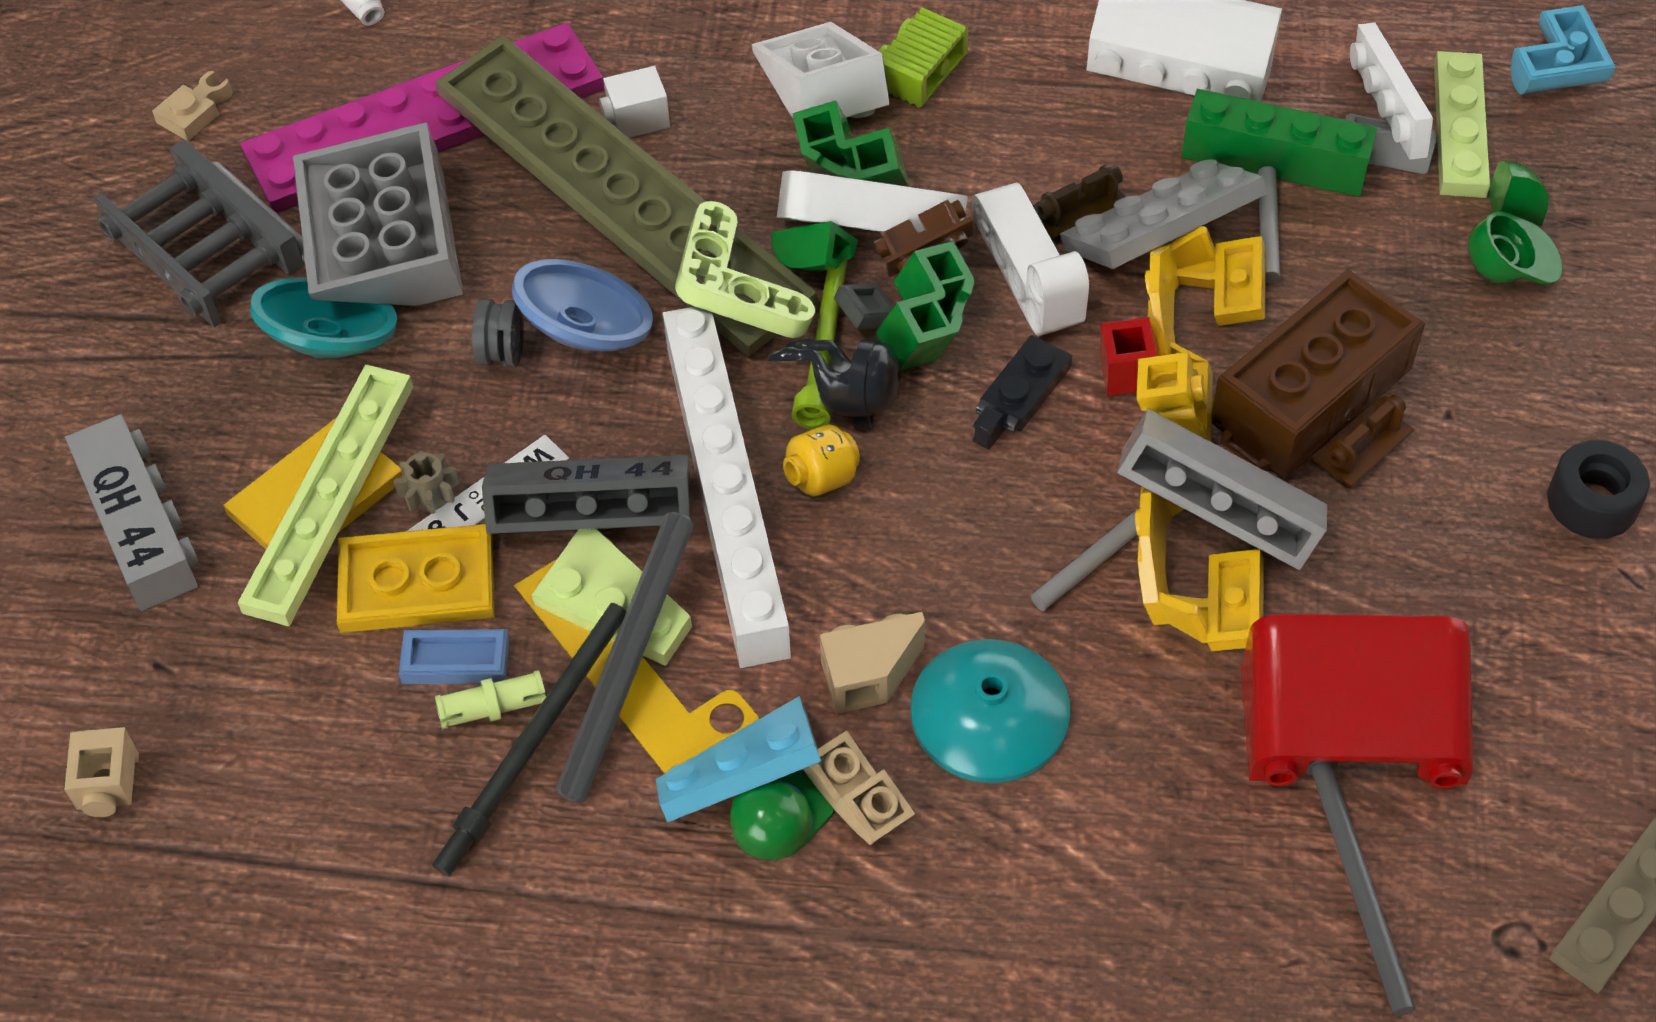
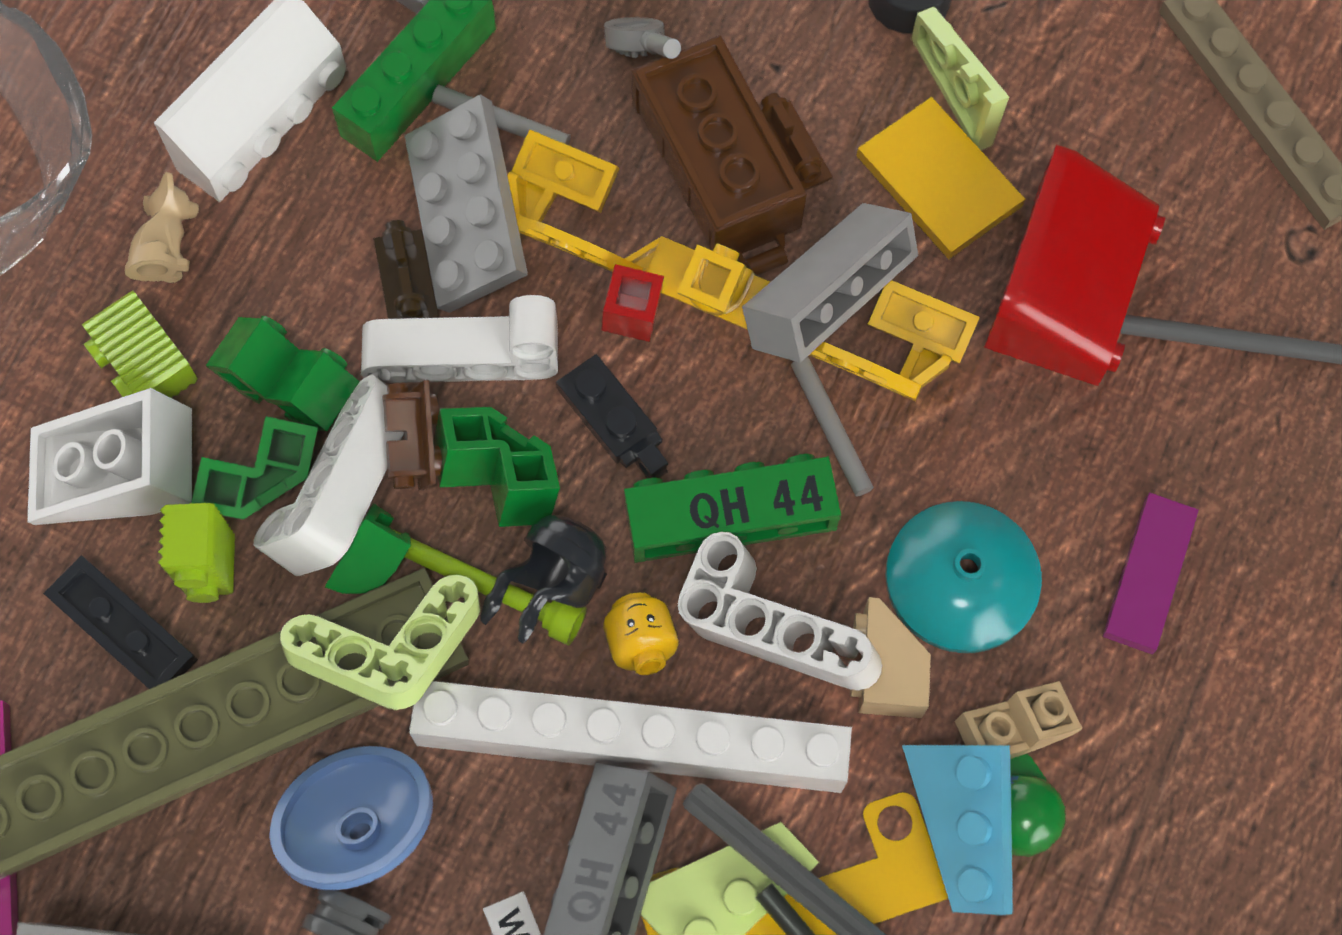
camera: 75 degrees left, 15 degrees up
white brick [599,66,670,138] -> none
dark grey tile [834,283,894,330] -> none
none -> black plate [43,555,198,689]
none -> tan animal [124,172,199,283]
none -> lime brick [158,503,235,603]
none -> green brick [205,316,360,431]
none -> light grey piece [604,17,681,59]
none -> green brick [624,454,841,563]
none -> white beam [678,532,882,691]
none -> yellow tile [856,97,1025,259]
none -> yellowish green wing [911,7,1009,150]
none -> magenta tile [1102,492,1199,655]

